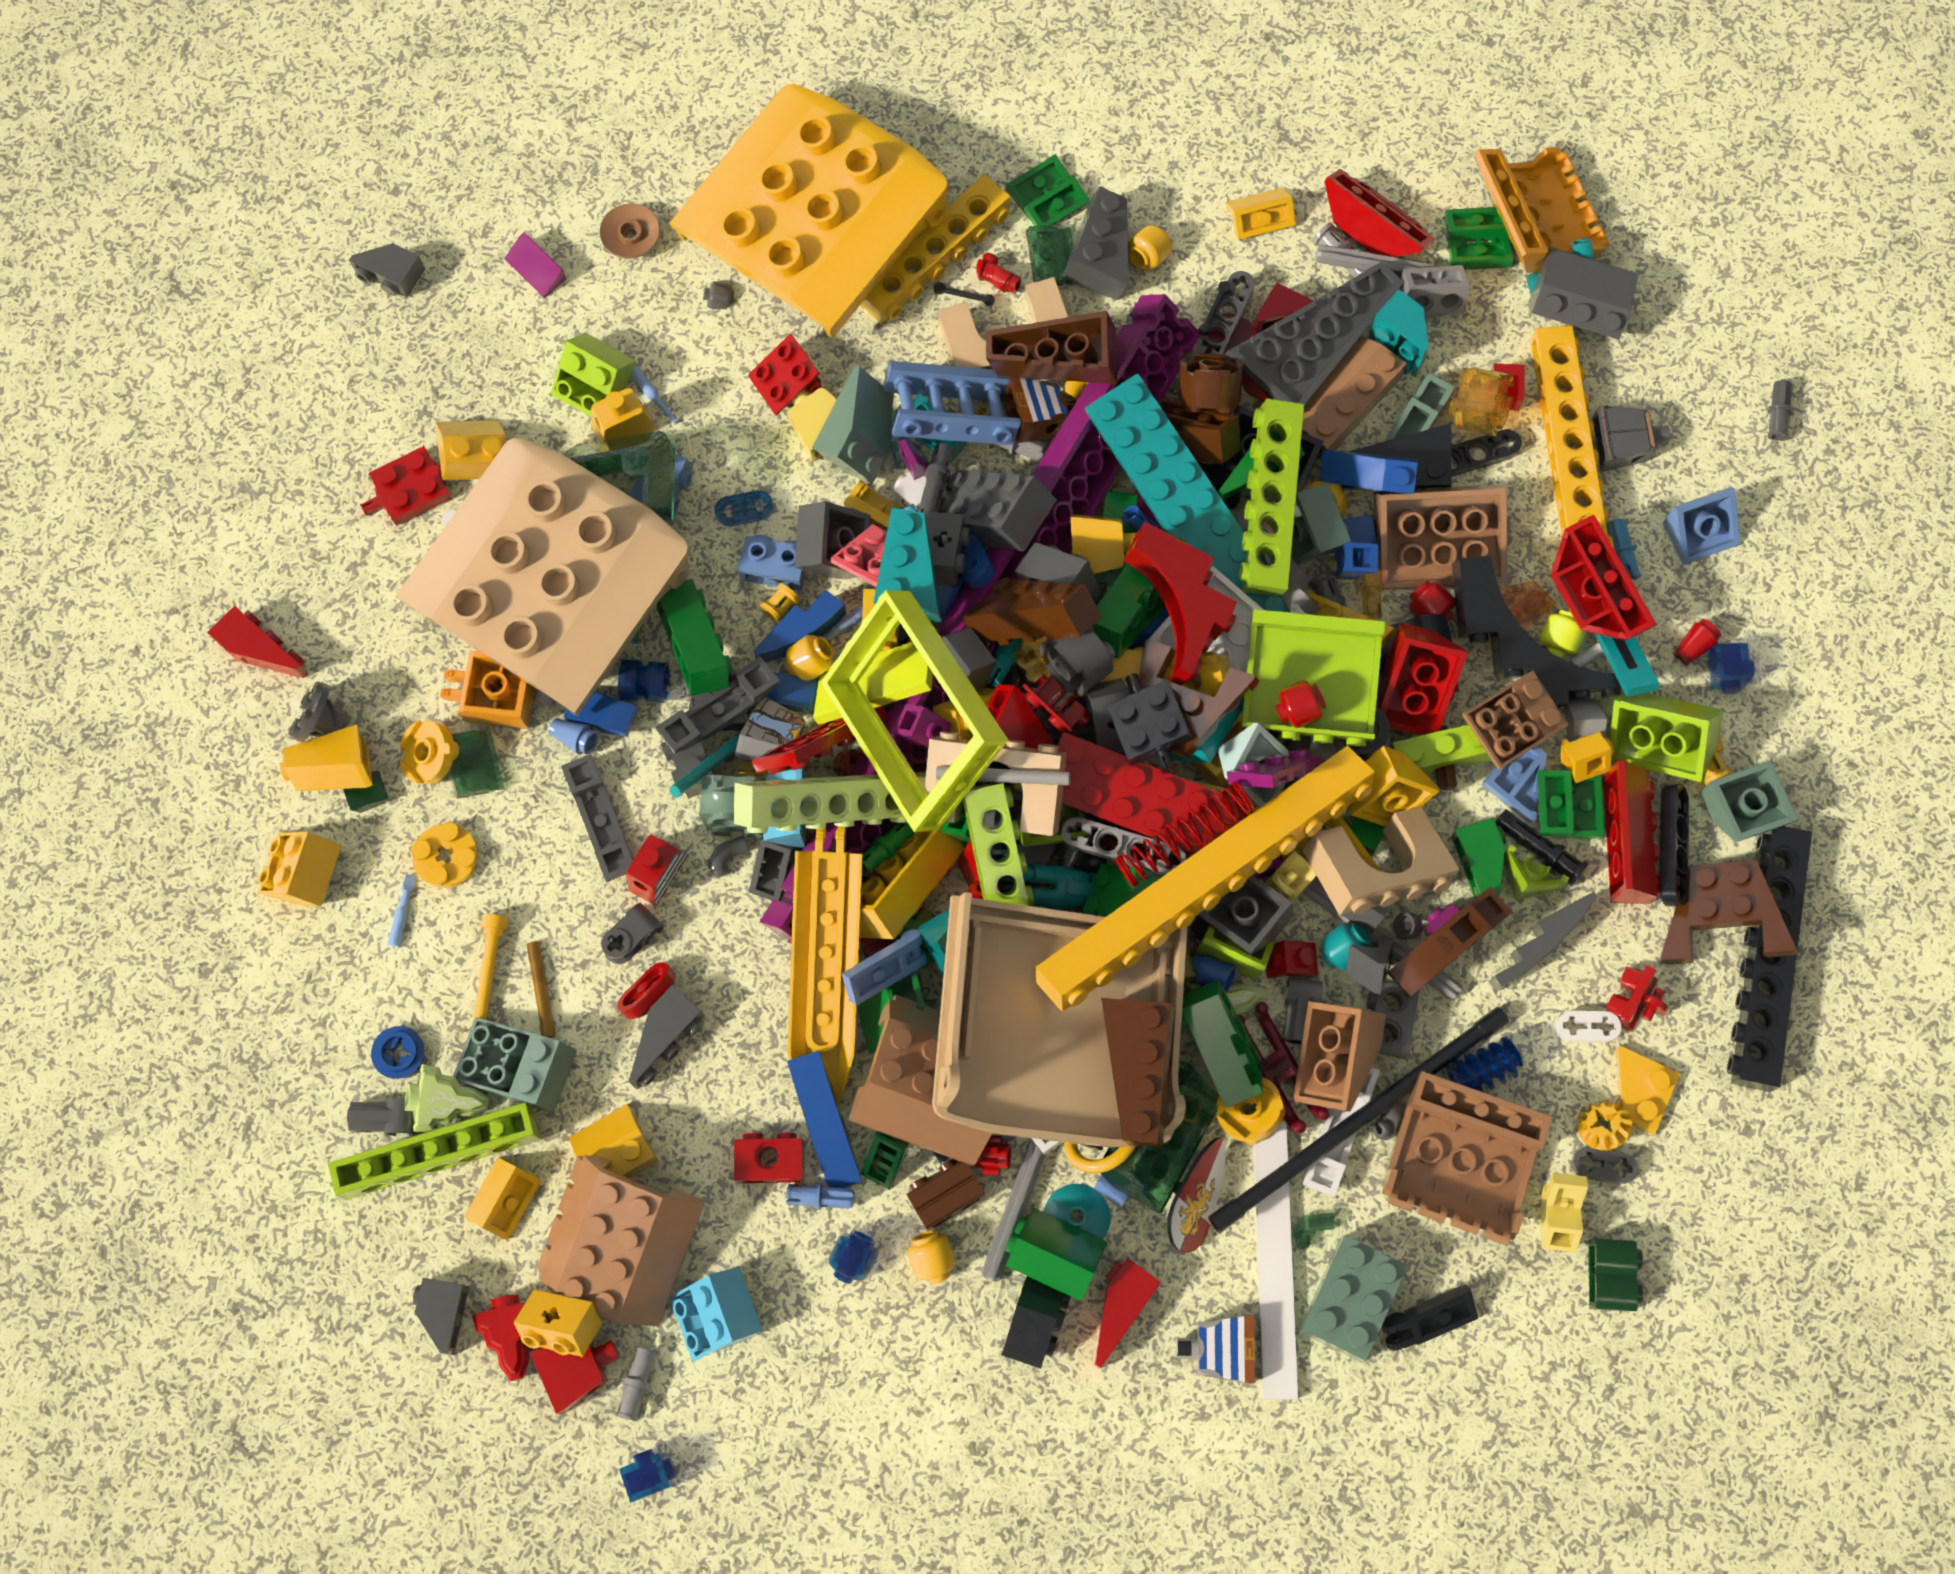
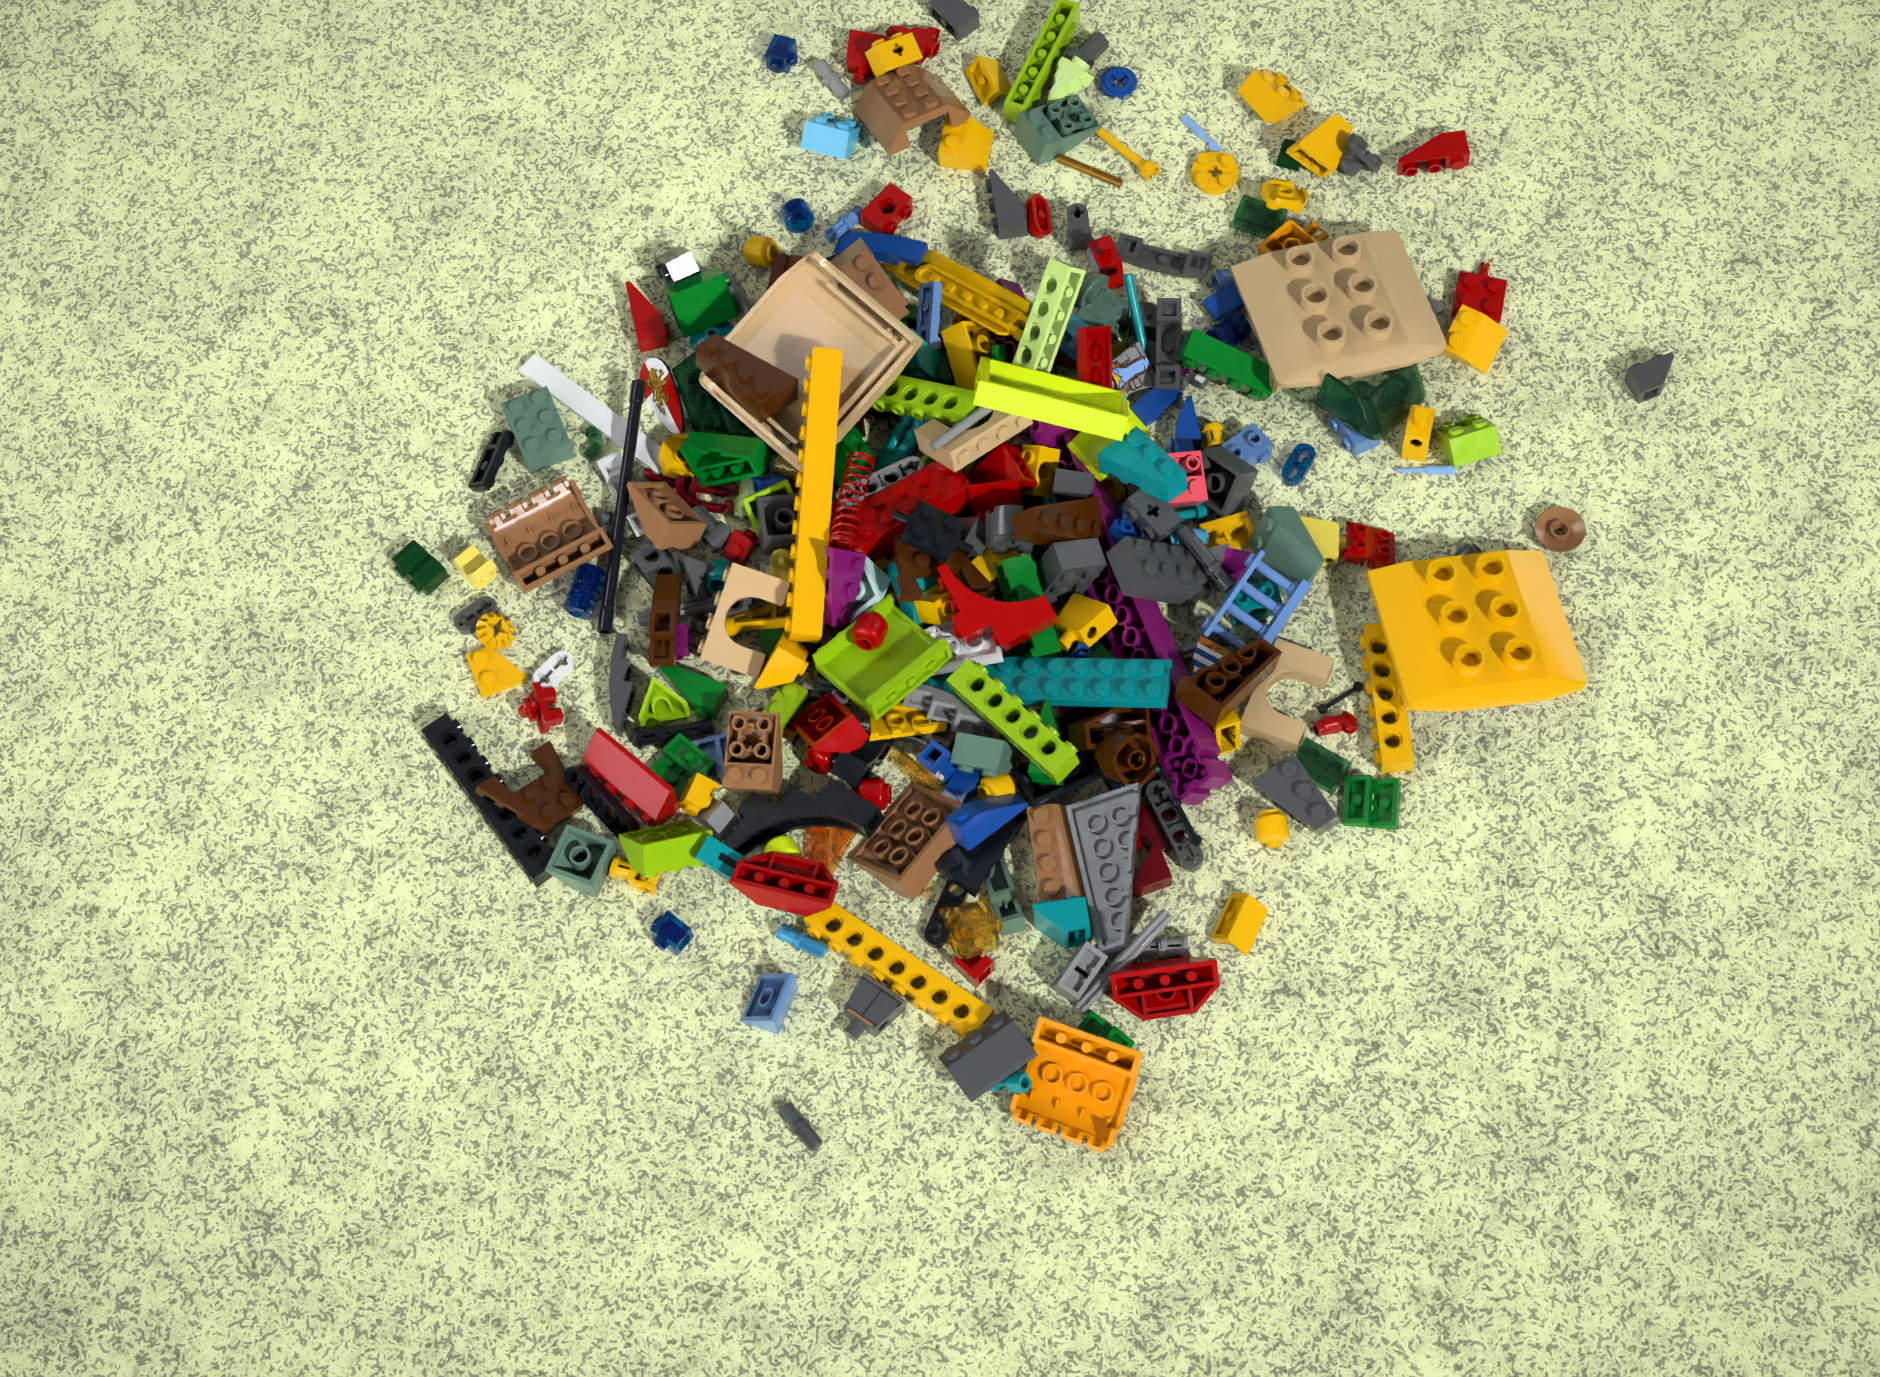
camera: 135 degrees right, 10 degrees down
magenta slope [504,232,566,298] -> none
yellow head [786,634,834,681] -> none
torso [1176,1315,1255,1384] -> none
red cone [1673,619,1721,666] -> none

